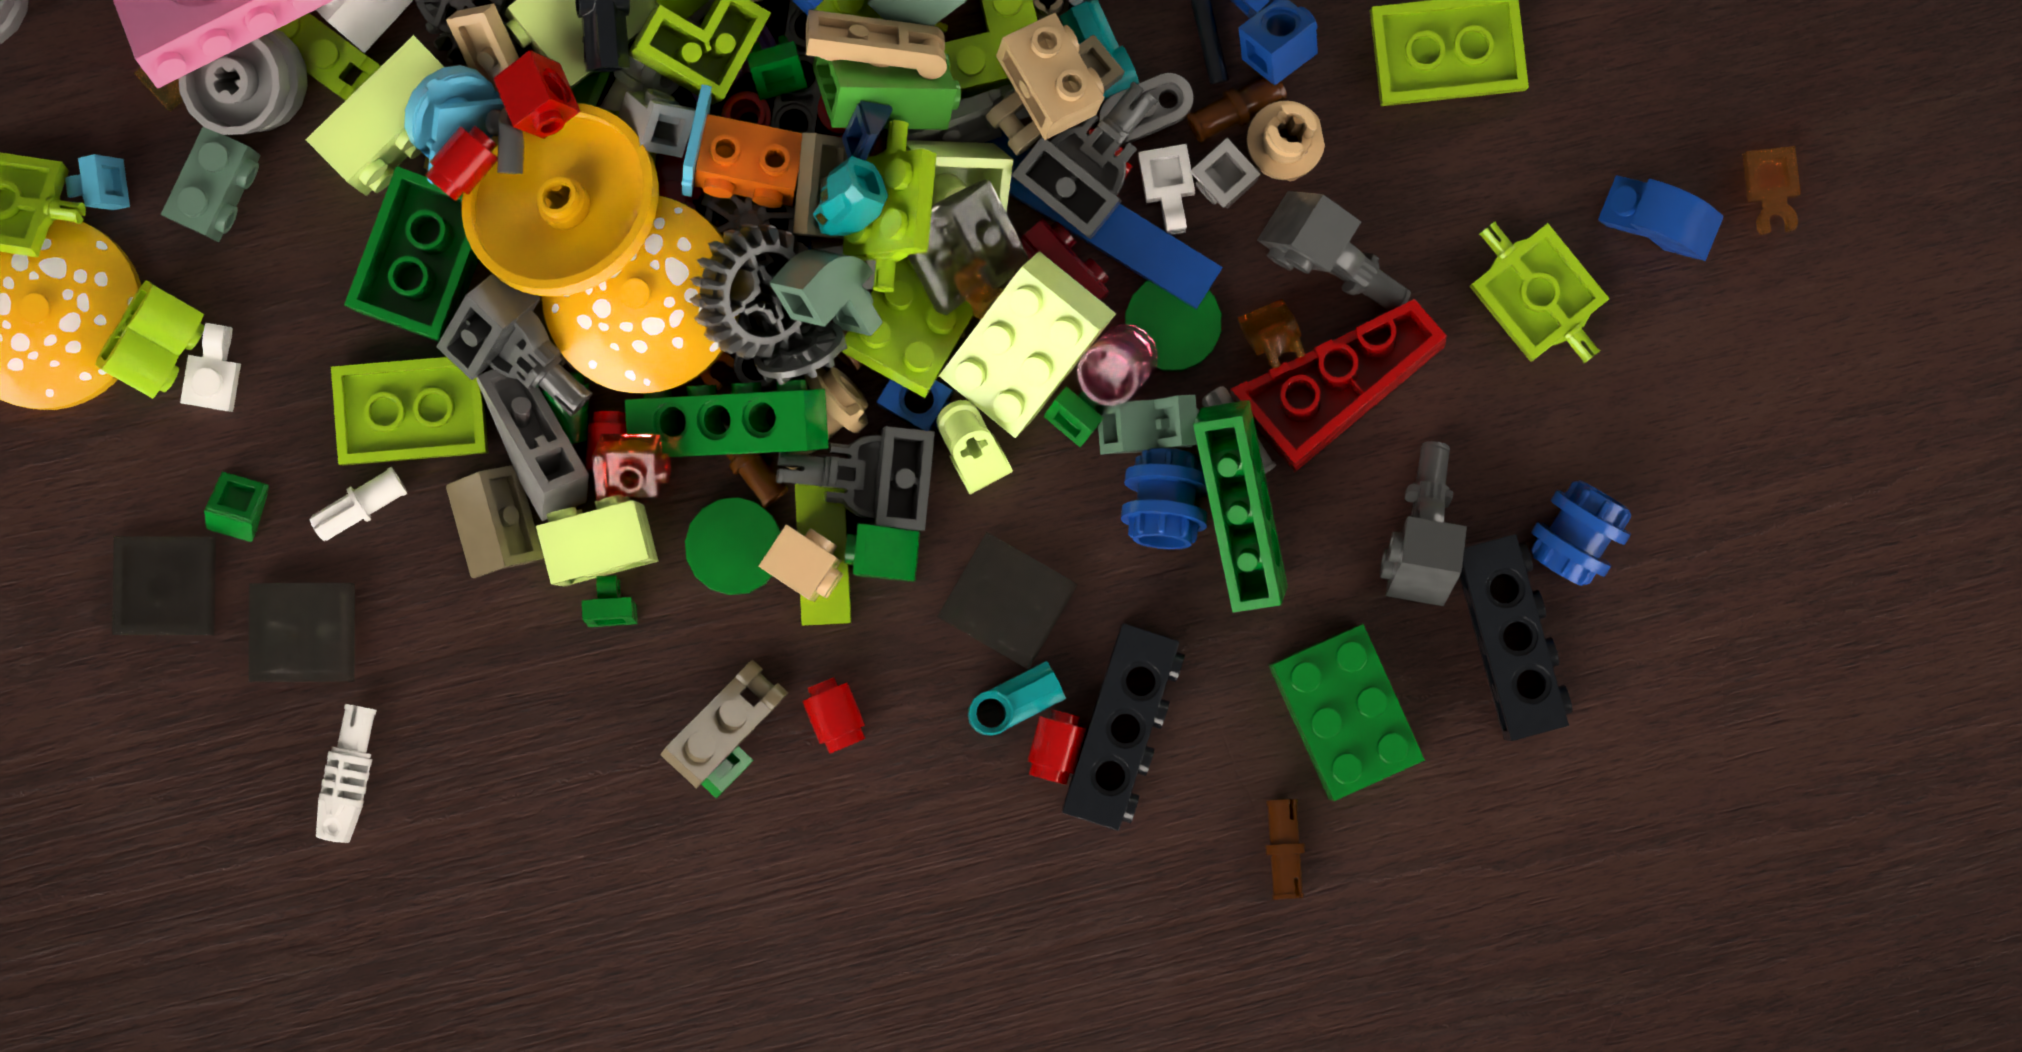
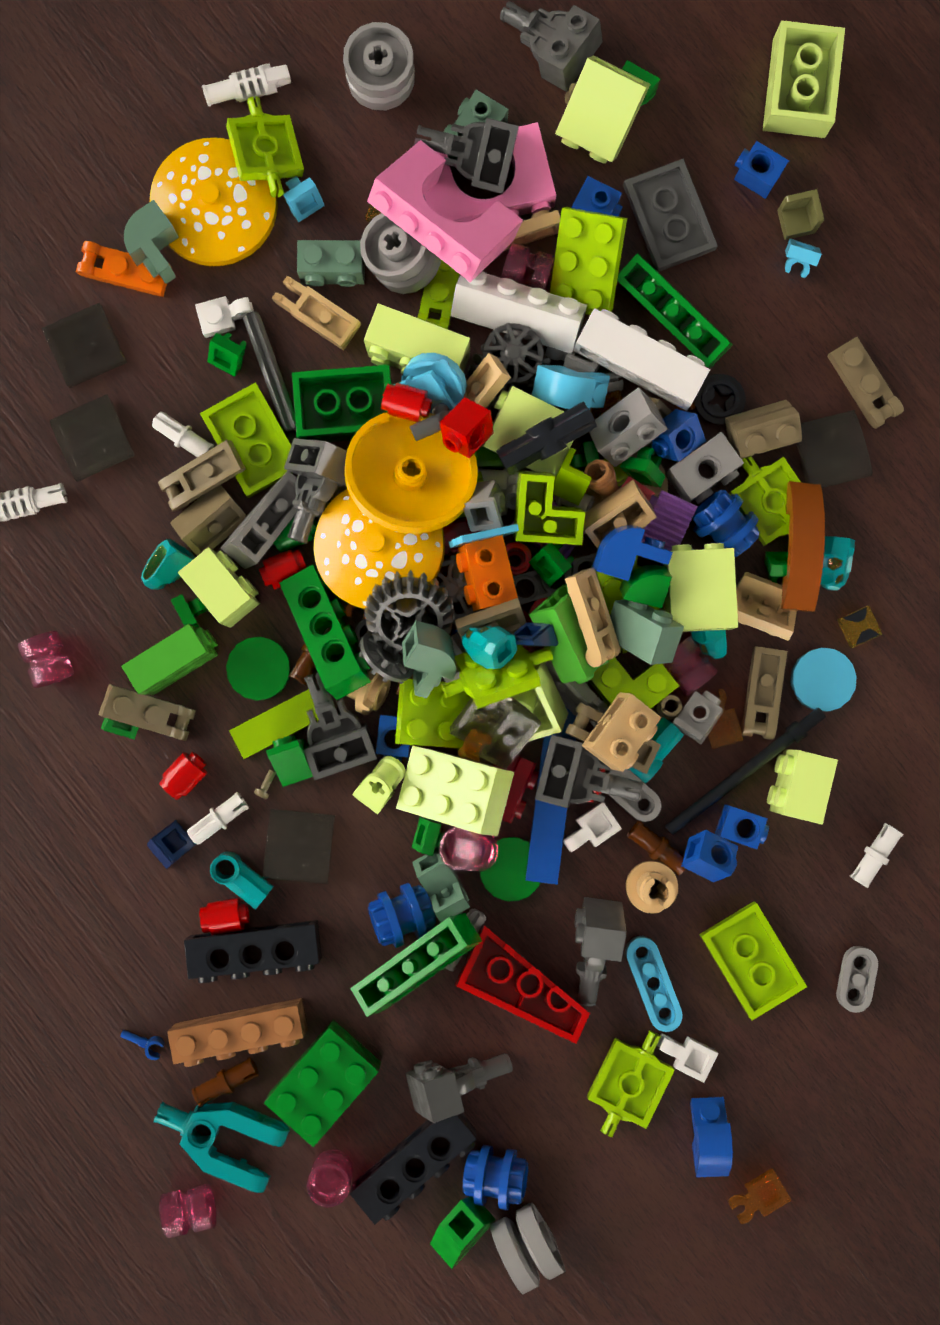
camera: 65 degrees right, 0 degrees up
lime brick [95,280,205,398] -> none
green slope [204,471,269,542] -> none
clear red brick [592,434,671,501] -> none
tan brick [758,524,843,602] -> none
light grey brick [1190,138,1260,209] -> none
clear orange plate [1237,299,1305,368] -> none
none -> clear pink wheel [17,631,74,688]
none -> orange plate [75,241,172,297]
none -> blue hand [120,1030,165,1060]
none -> bright green brick [121,624,218,695]
none -> sand green brick [124,199,179,284]
none -> teal rock [141,539,195,590]
none -> dark blue slope [147,820,196,869]
none -> teal piece [153,1101,290,1193]
none -> dark tan plate [158,440,246,512]
none -> clear pink wheel [159,1184,217,1238]
none -> medium nougat brick [167,998,308,1067]
none -> white axle [187,792,249,845]
none -> green tile [207,333,246,377]
none -> dark grey axle [243,311,296,433]
none -> dark tan piece [254,769,276,799]
none -> tan hinge [272,276,361,351]
none -> clear pink wheel [307,1150,354,1208]
none -> green slope [430,1197,496,1269]
none -> light grey wheel [490,1202,566,1295]
none -> medium azure plate [625,936,683,1032]
none -> white plate [657,1033,719,1083]

